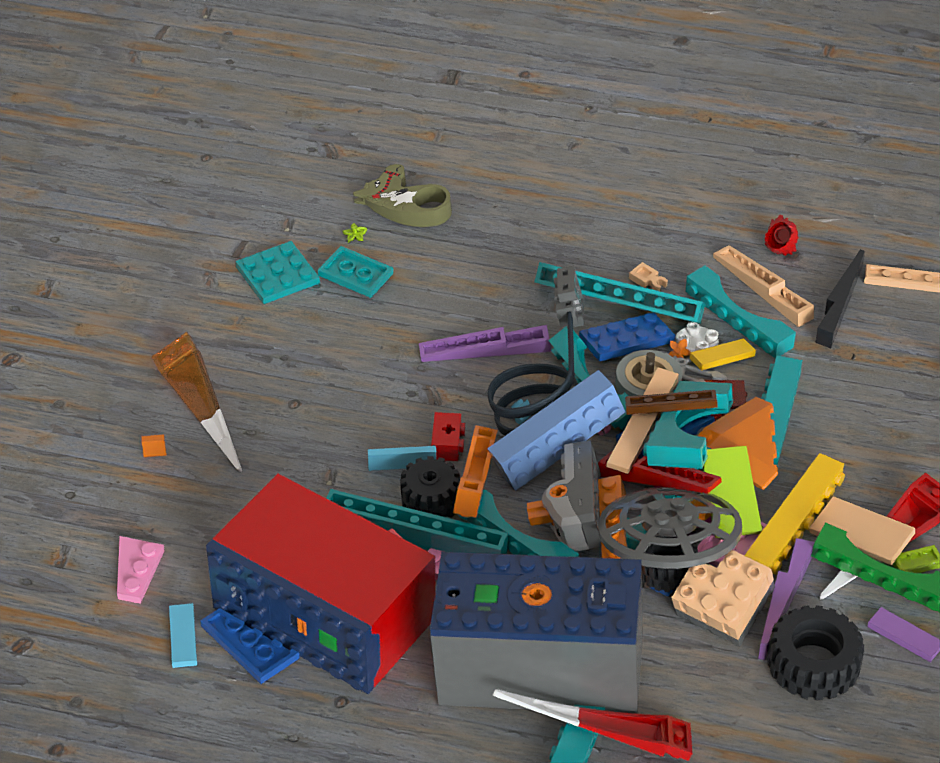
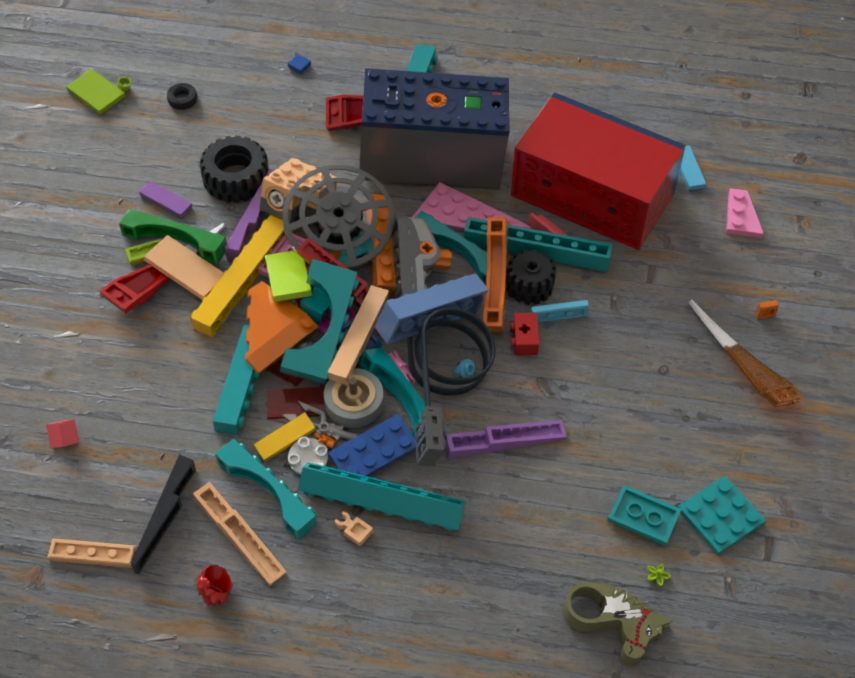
camera: 175 degrees right, 10 degrees up
reddish brown tile [625,390,718,415] -> none

